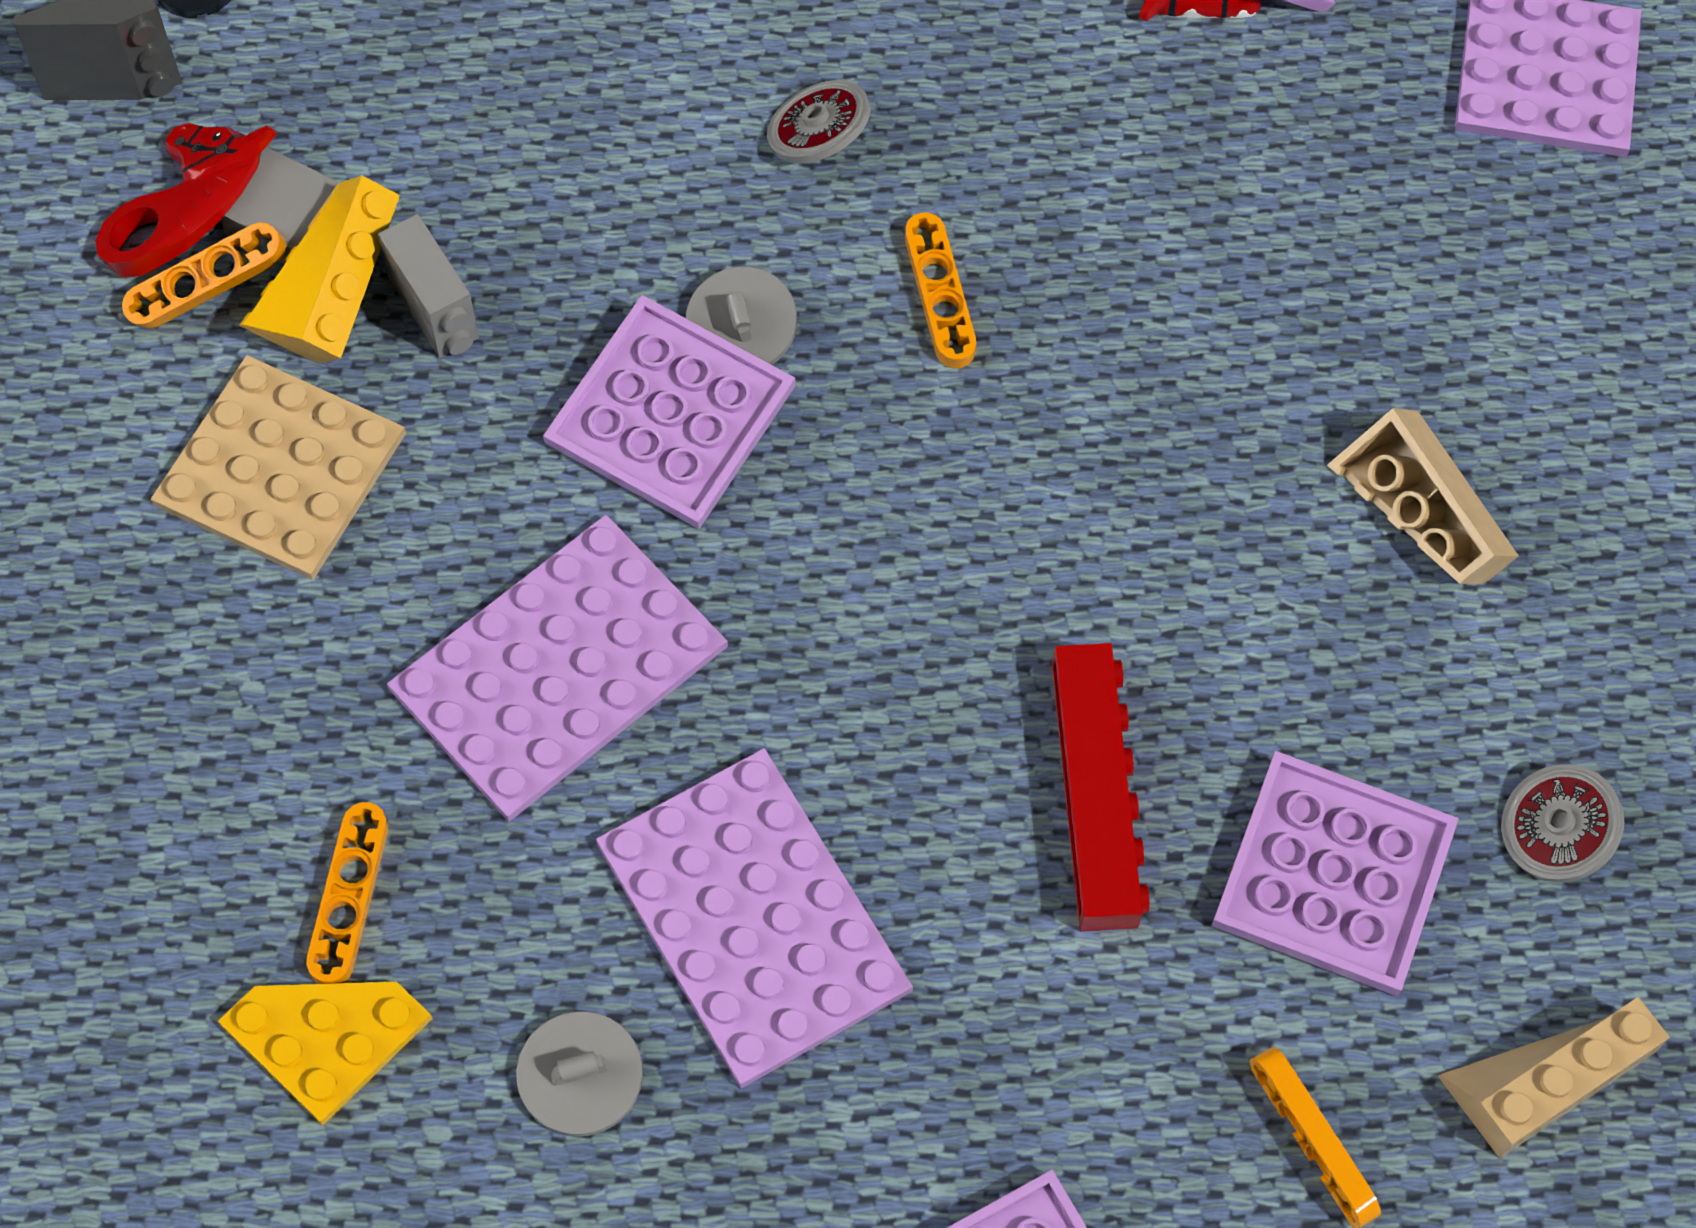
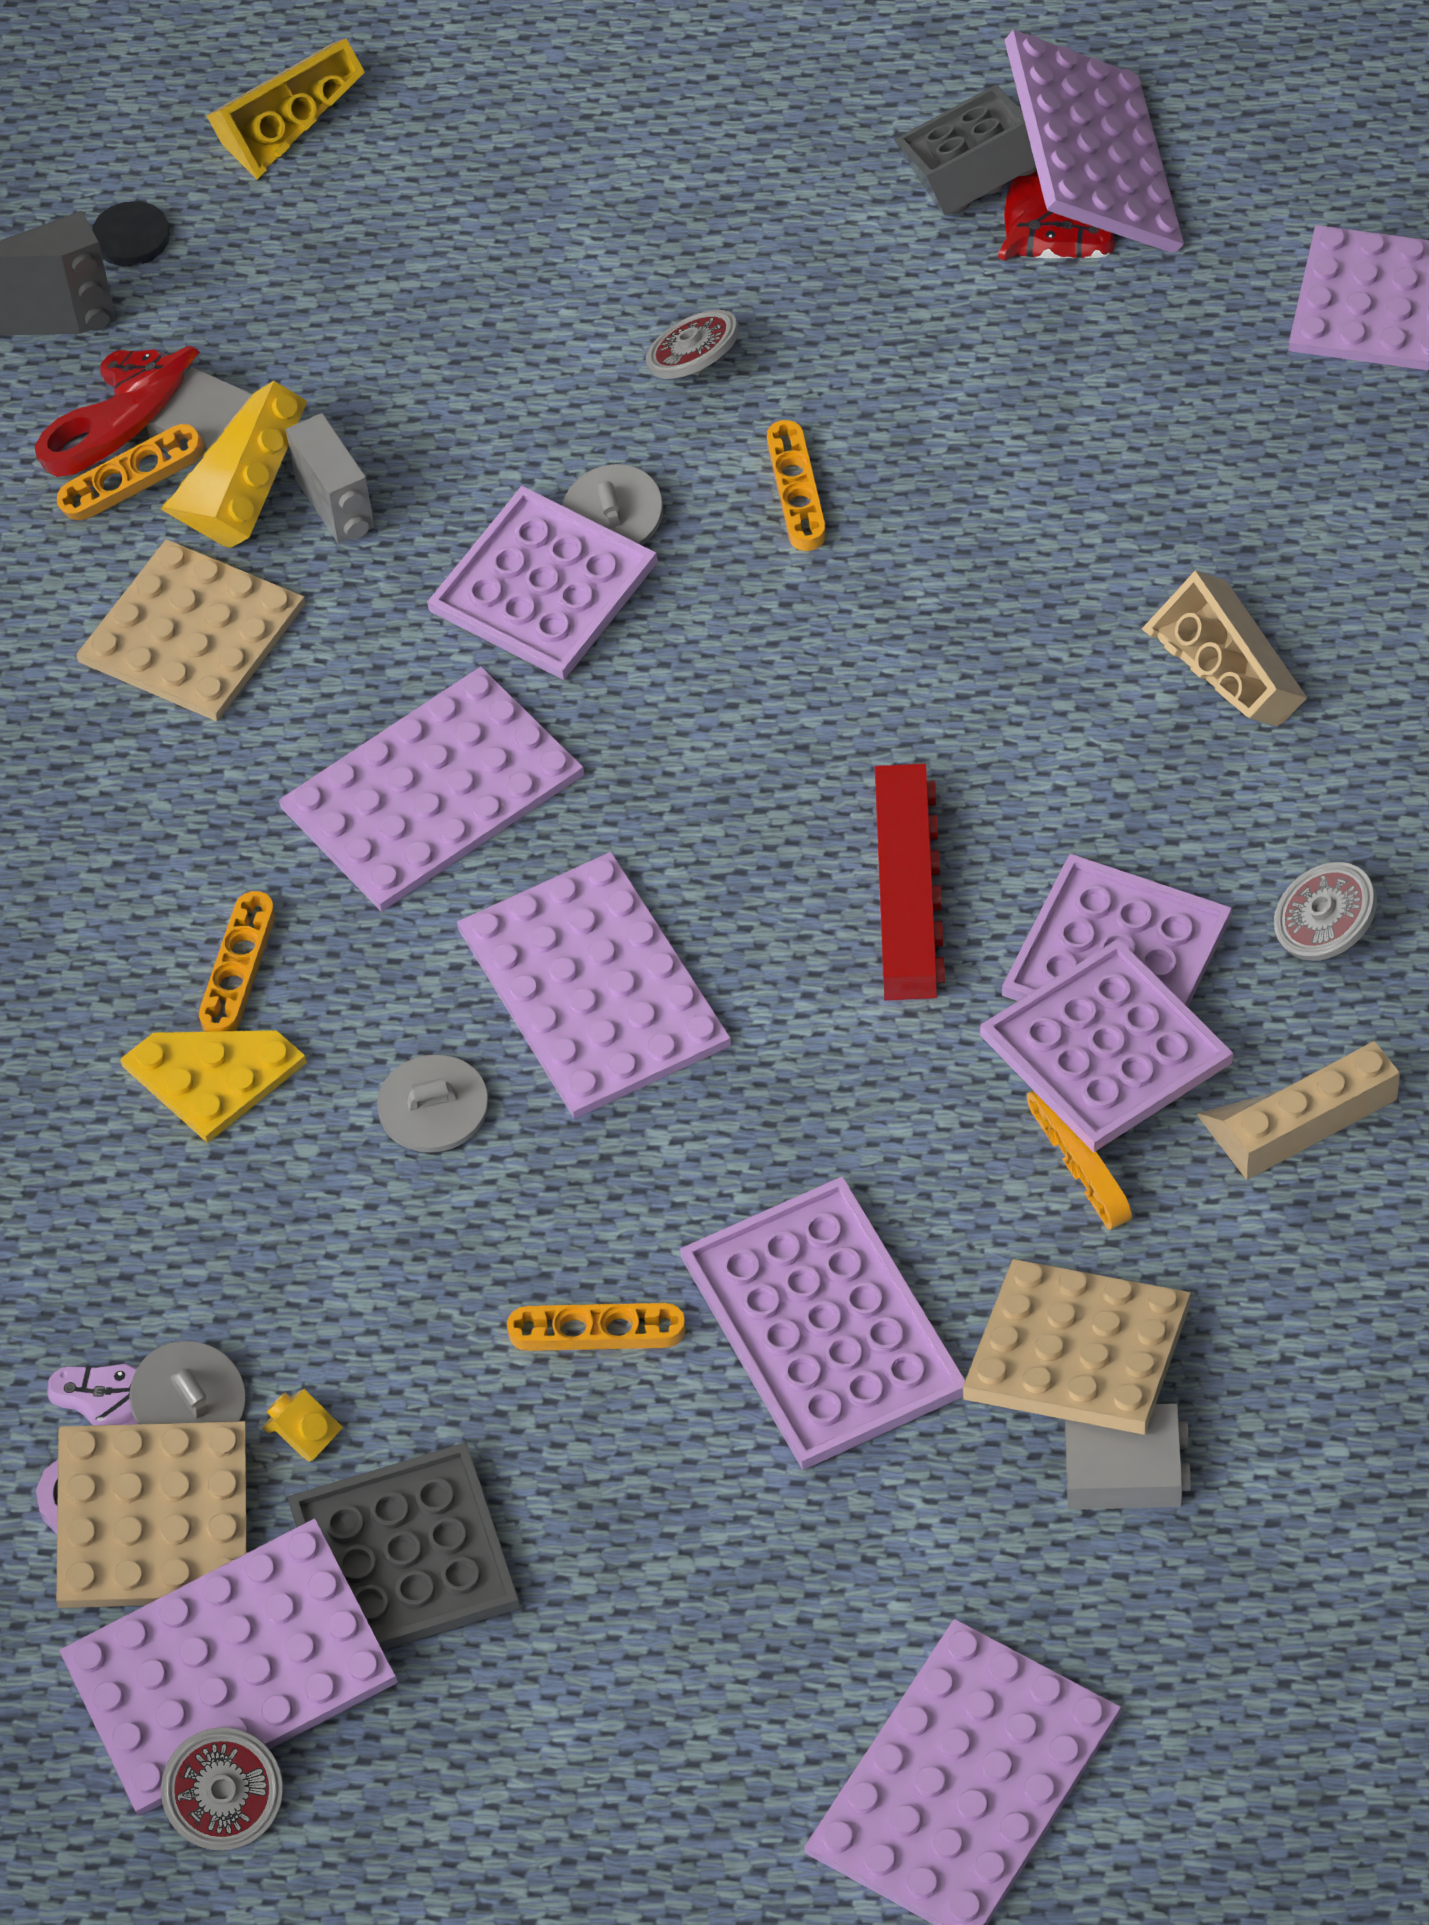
camera: 10 degrees right, 10 degrees down
none -> lavender plate [980,938,1233,1153]

